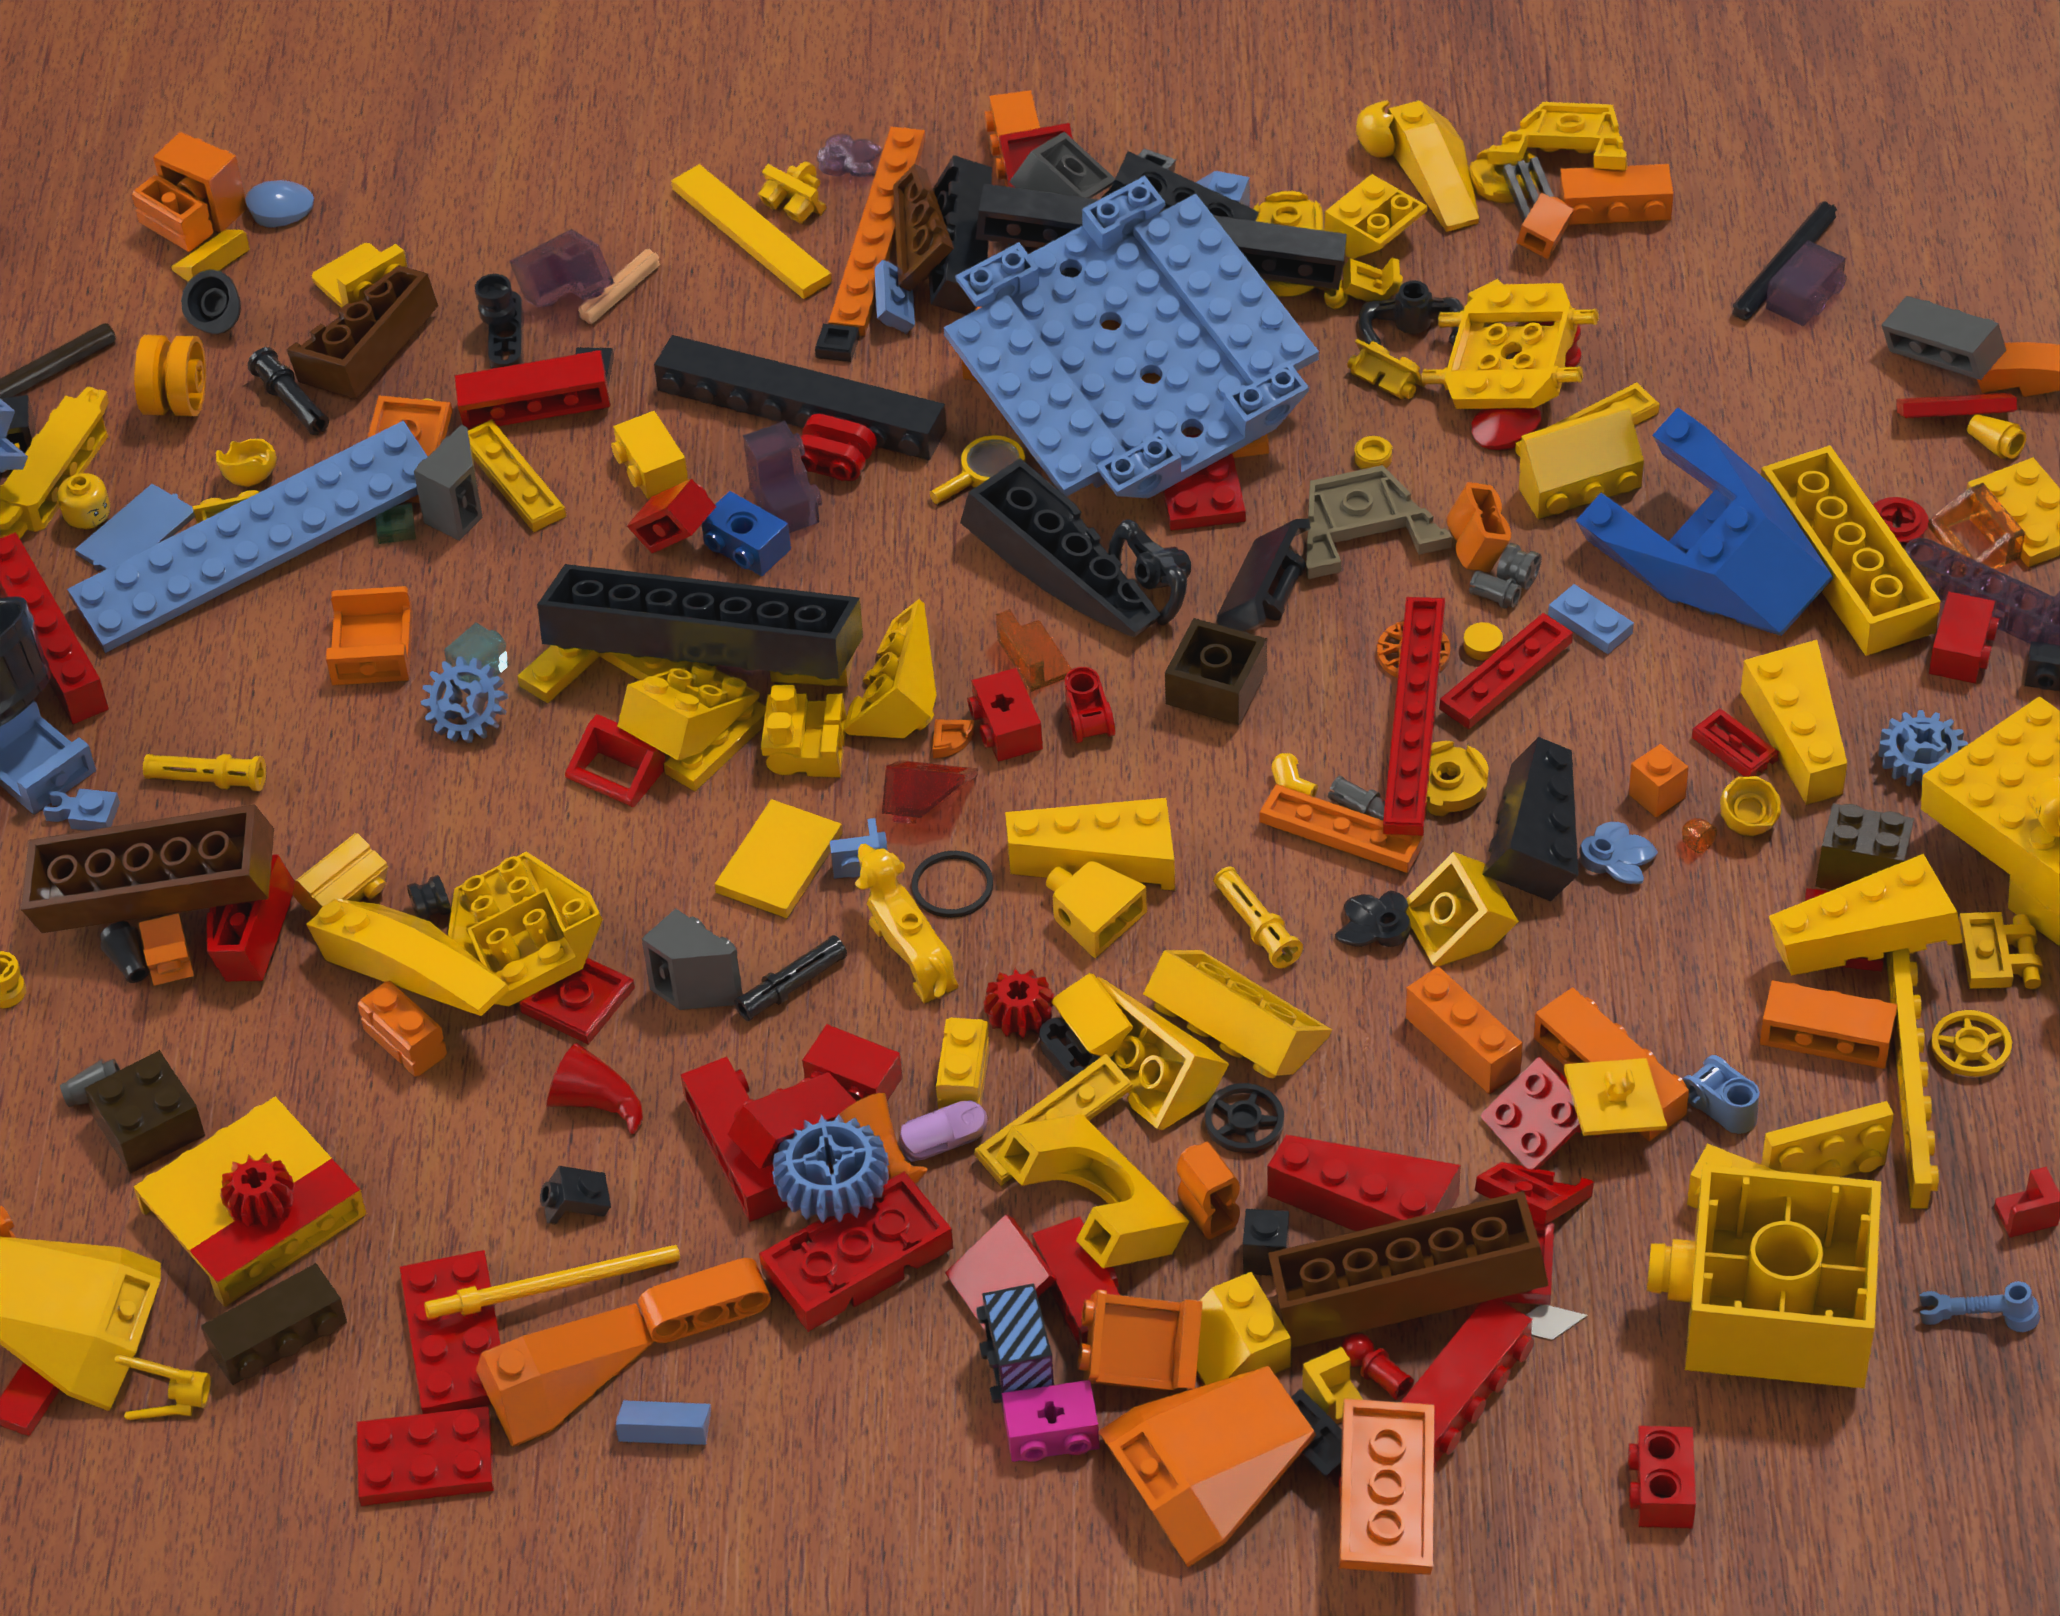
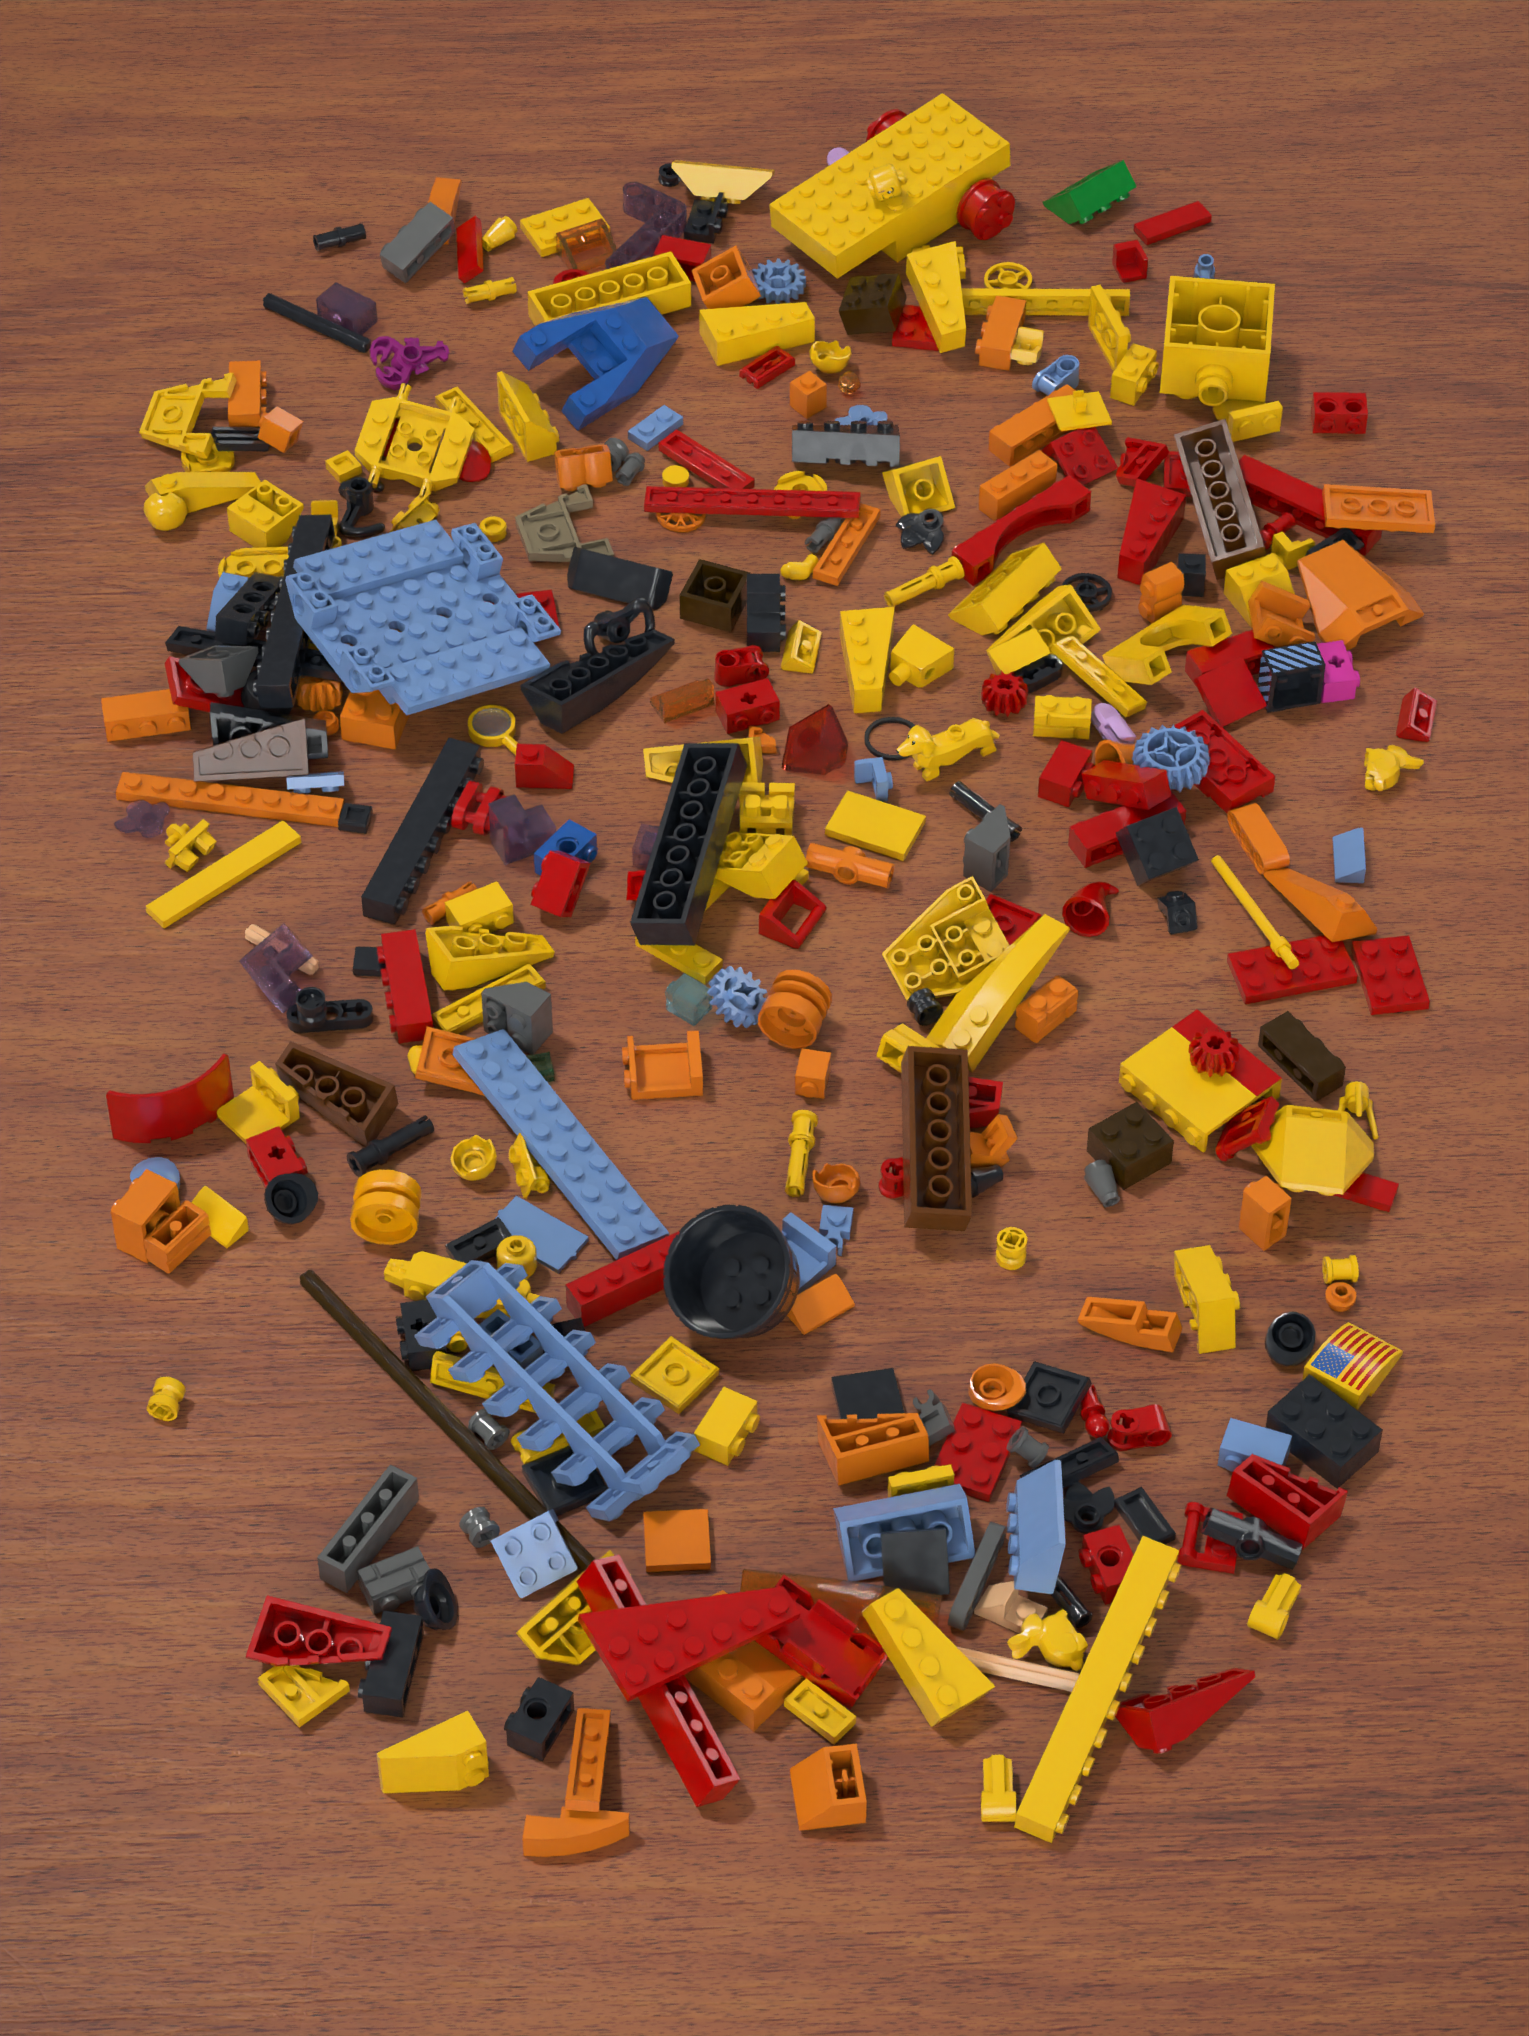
camera: 95 degrees left, 0 degrees up
none -> red panel [106,1053,234,1143]
none -> red brick [246,1126,308,1189]
none -> black pin [313,223,366,251]
none -> magenta animal [370,336,449,390]
none -> orange pin [422,881,478,925]
none -> yellow wedge [425,926,555,991]
none -> black plate [445,1217,512,1263]
none -> yellow pin [463,277,517,304]
none -> red slope [515,743,574,789]
none -> orange brick [692,245,761,309]
none -> black brick [747,574,786,652]
none -> orange wheel [758,970,832,1049]
none -> yellow slope [780,620,822,674]
none -> orange brick [795,1048,831,1099]
none -> orange piece [805,843,895,888]
none -> orange hair [812,1163,860,1204]
none -> red arch [951,475,1092,586]
none -> yellow bracket [1010,327,1044,365]
none -> black brick [1115,807,1199,886]
none -> yellow bracket [1212,399,1283,442]
none -> red plate [1215,1096,1279,1162]
none -> yellow animal [1364,745,1424,791]
none -> red slope [1396,687,1437,742]

